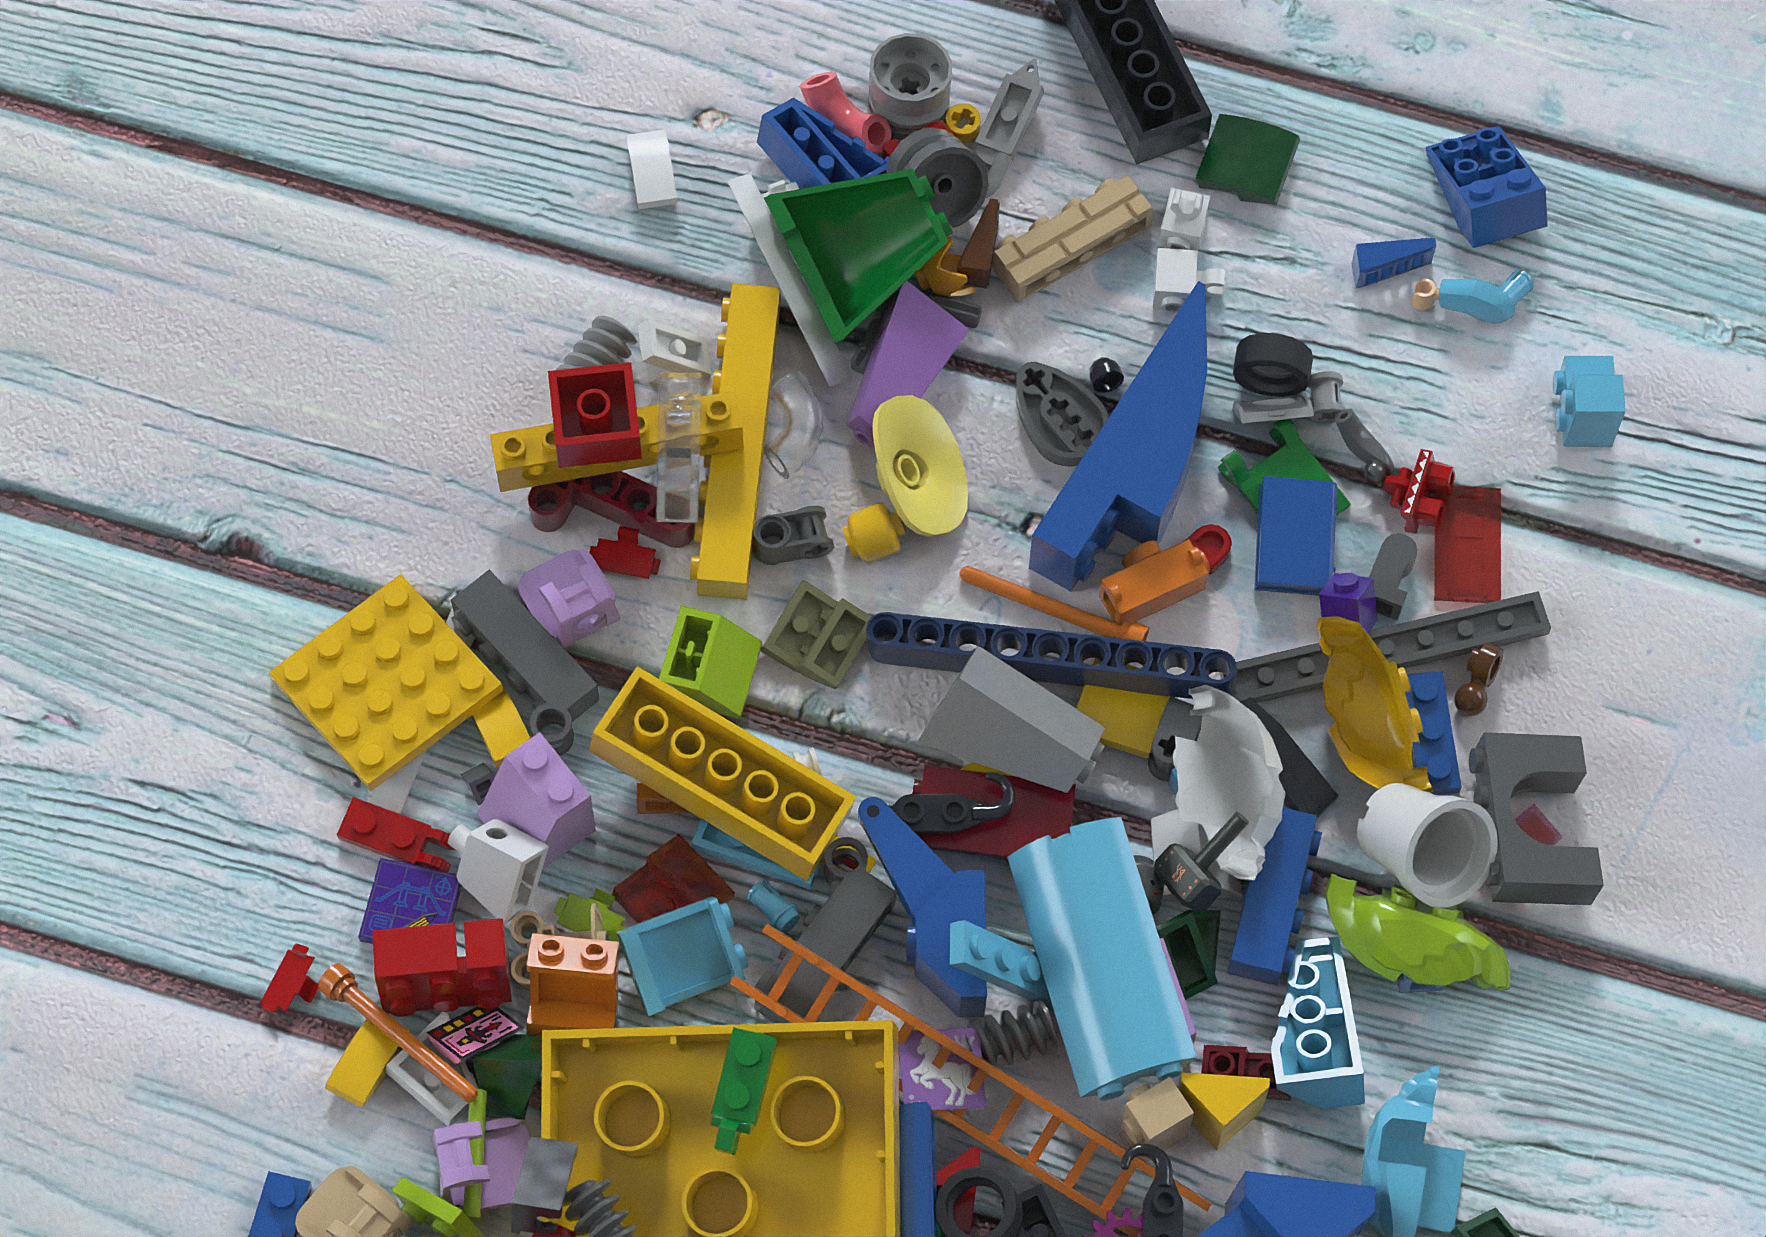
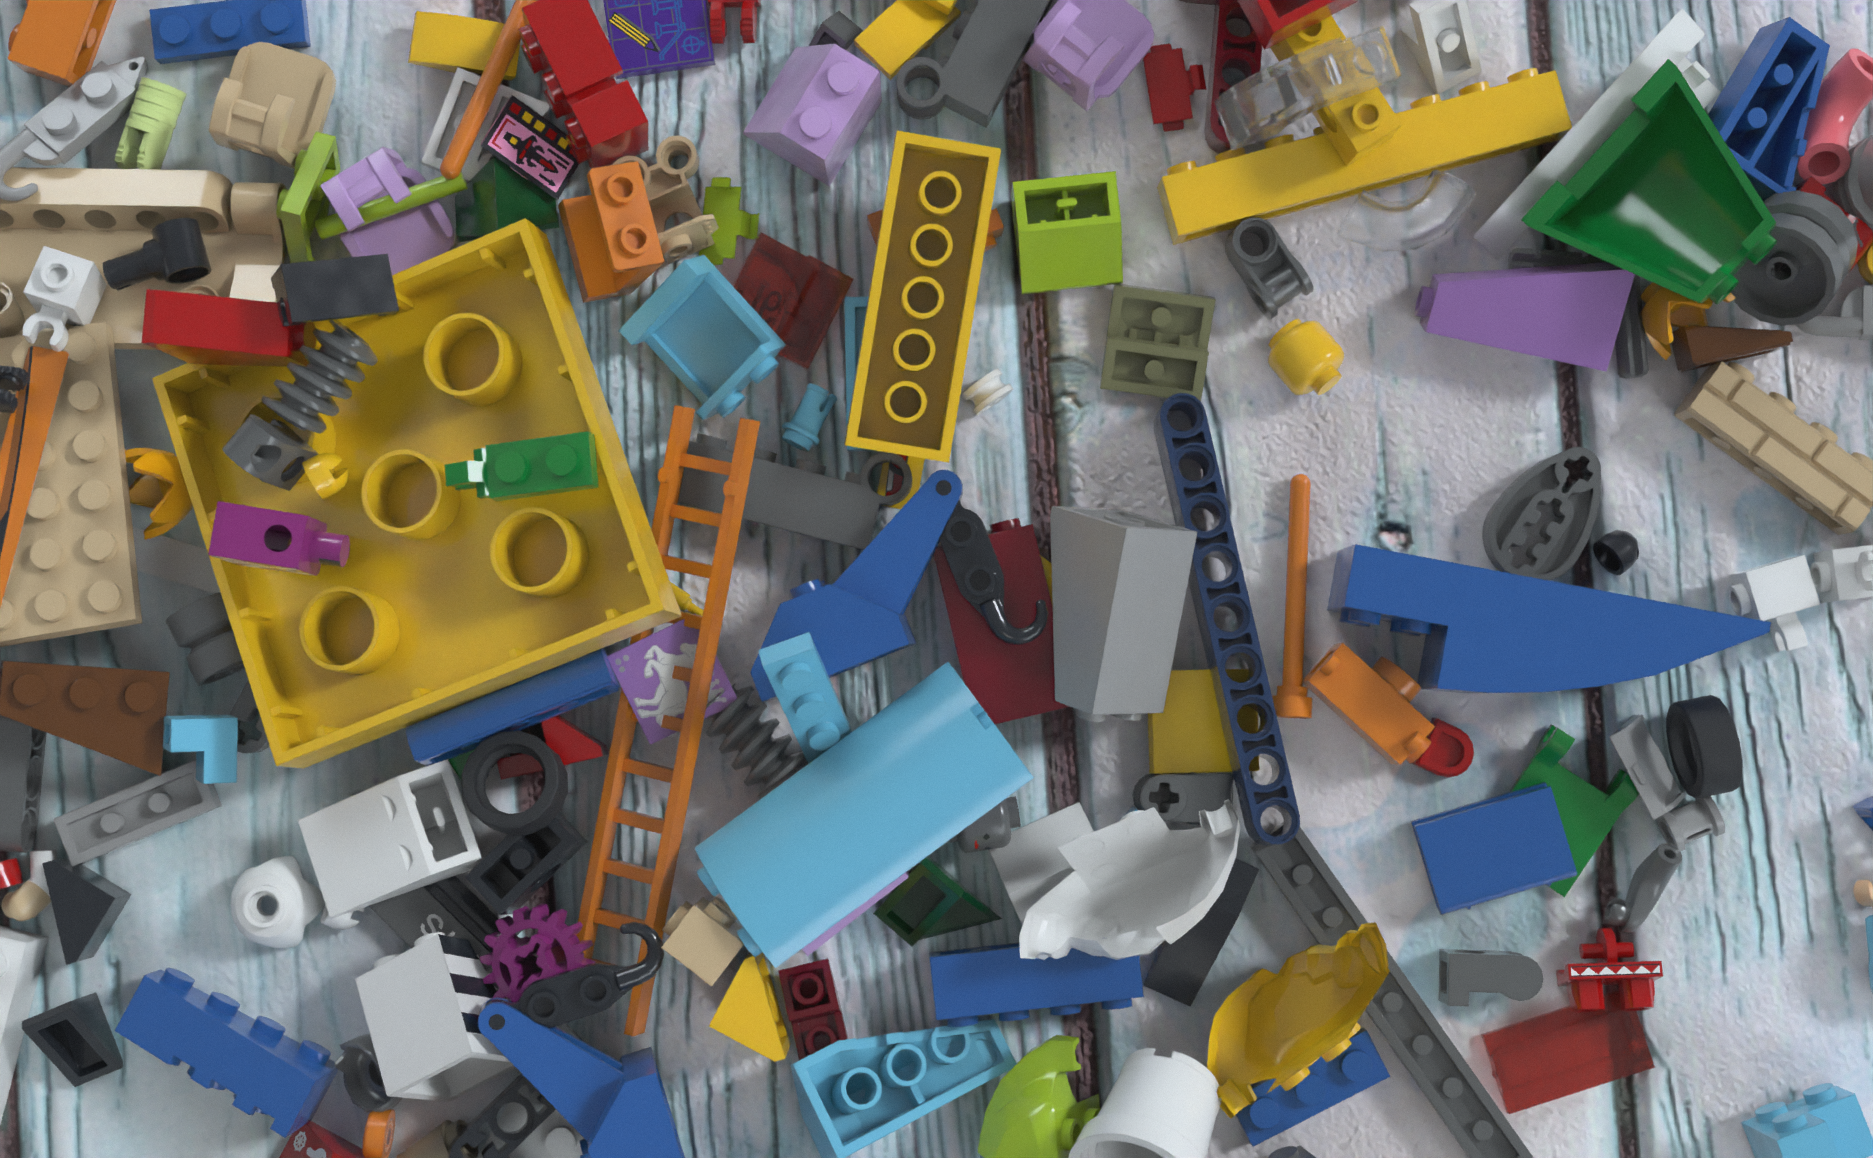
camera: 65 degrees right, 20 degrees up
white torso [448,819,549,924] -> none
light yellow hat [873,395,969,537] -> none
pearl dark grey piece [1154,811,1249,913] -> none
dark purple brick [1319,573,1378,633] -> none
reddish brown plate [1454,643,1504,716] -> none

